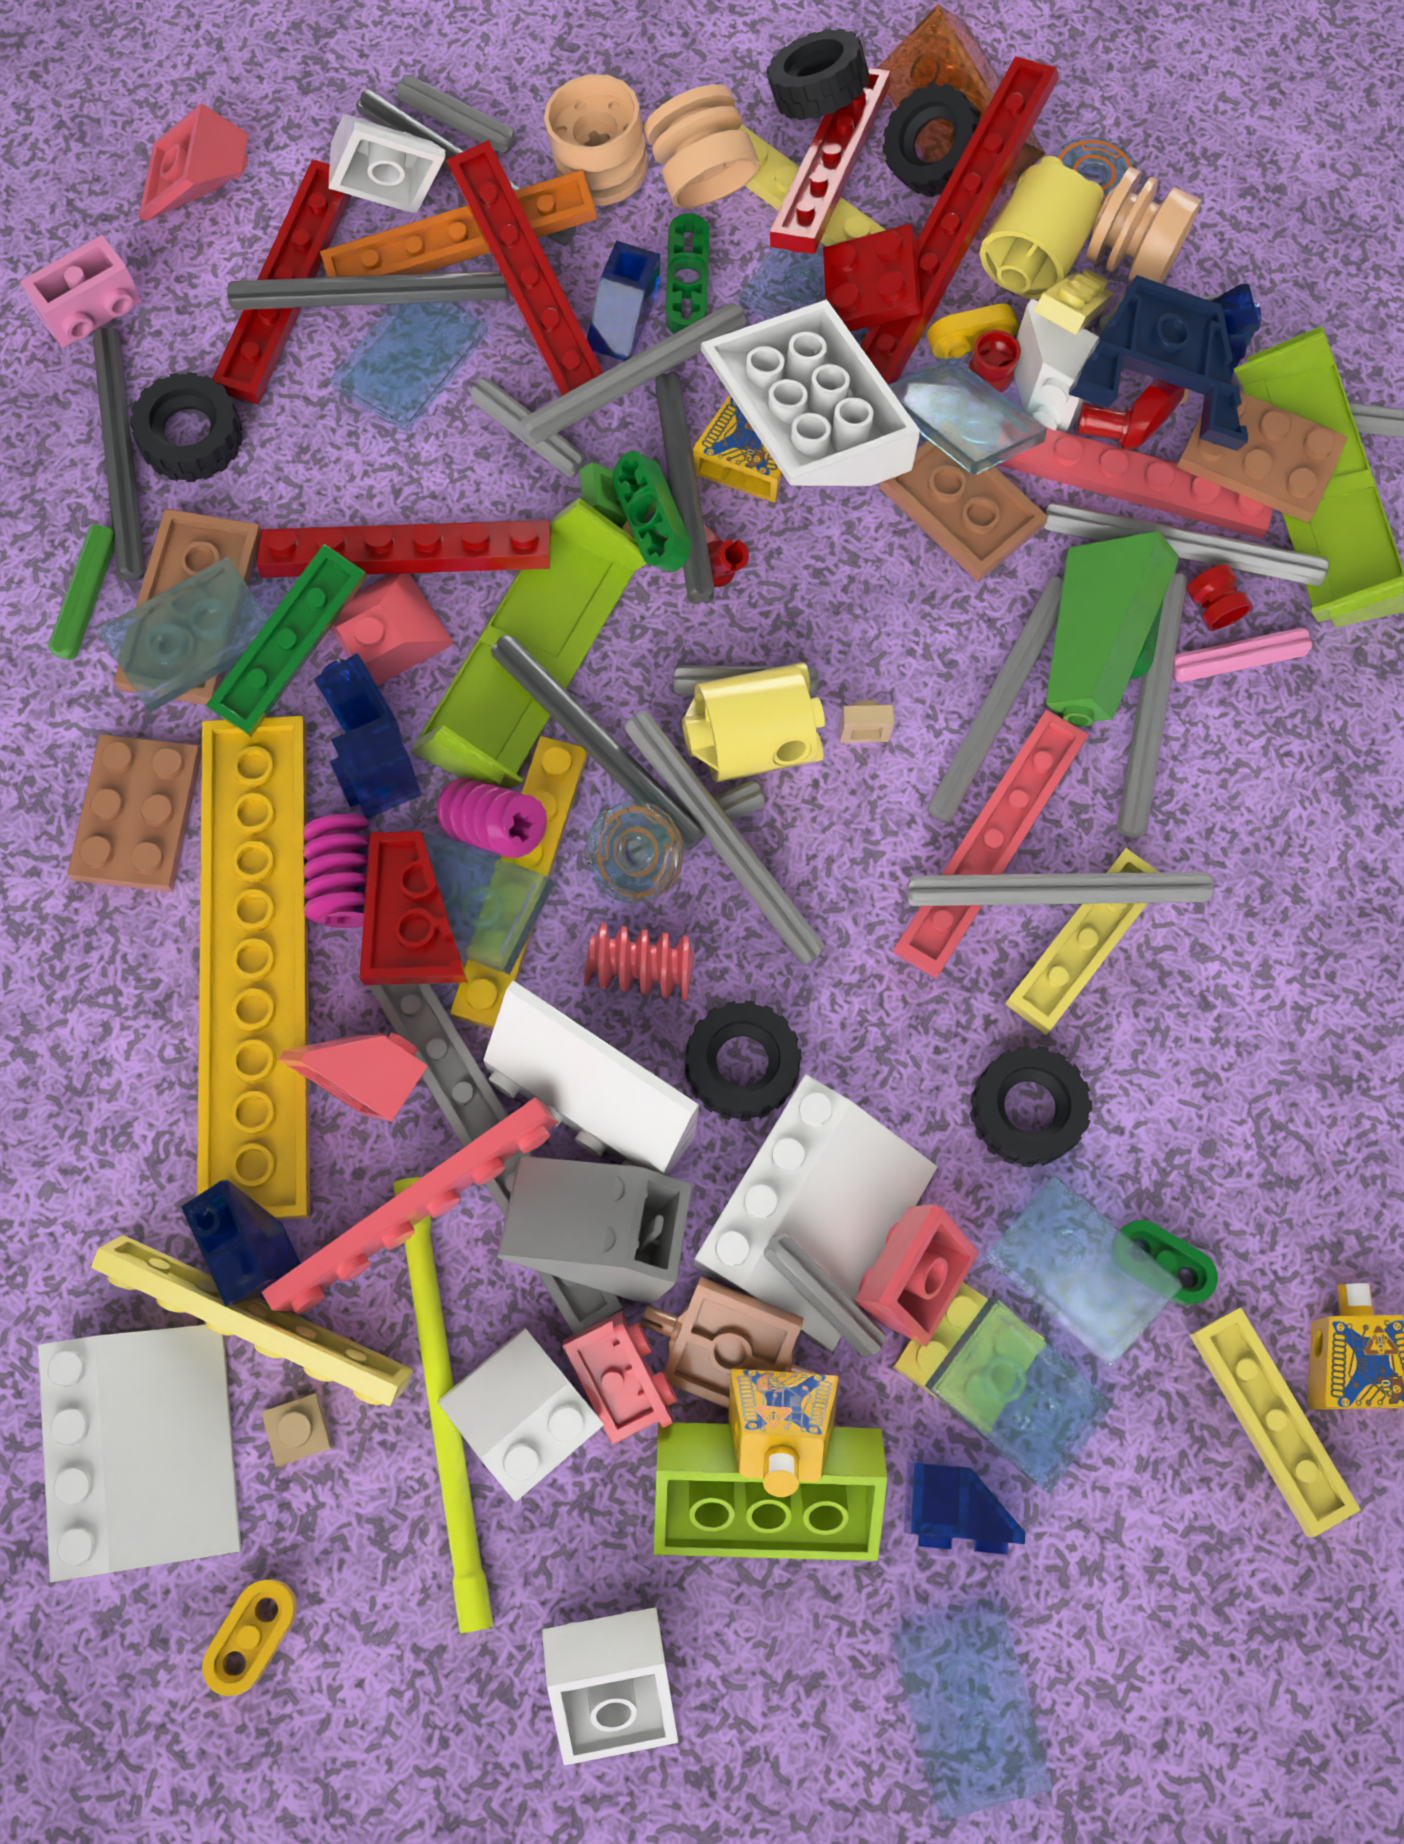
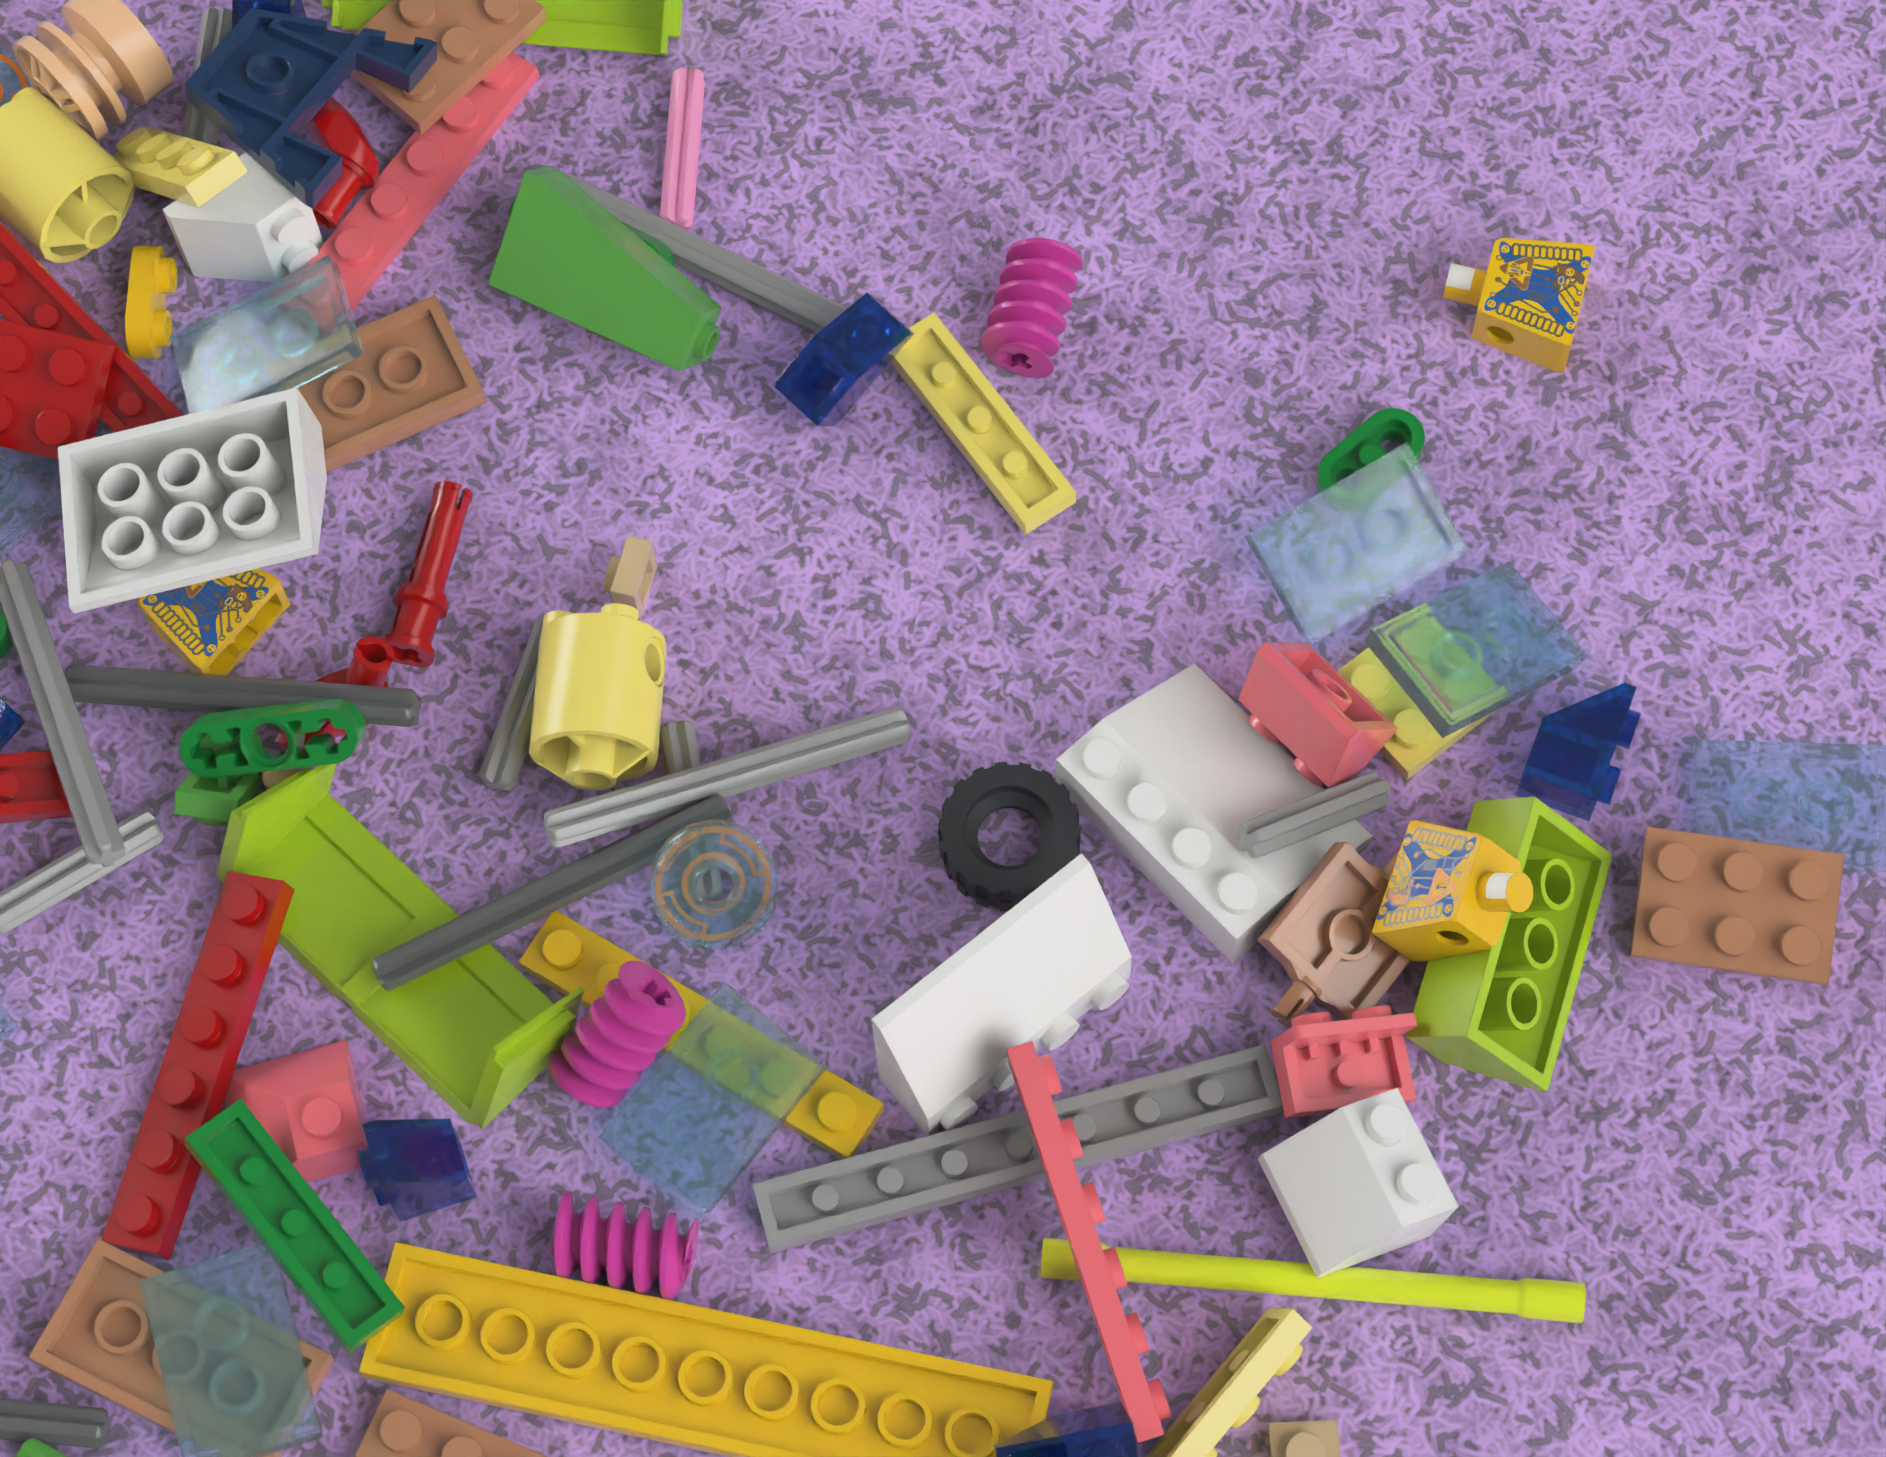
camera: 65 degrees left, 5 degrees down
coral slope [278,1032,428,1122] -> none
clear blue brick [329,715,421,819] -> none
red wing [359,831,468,985] -> none
light grey slope [497,1156,692,1305] -> none
white slope [542,1607,678,1766] -> none
coral piece [584,922,695,1002] -> none
coral plate [893,709,1089,979] -> none
light grey axle [907,872,1213,906] -> none
light grey axle [928,576,1063,822] -> none
red wheel [967,330,1021,396] -> none
black tyre [970,1046,1092,1167] -> none
light grey axle [1044,502,1329,586] -> none
red wheel [1186,564,1253,631] -> none
light yellow plate [1189,1308,1361,1537] -> none
none -> red pin [381,481,473,668]
none -> clear blue slope [772,292,914,426]
none -> dark pink piece [981,237,1083,379]
none -> nougat plate [1629,826,1845,986]

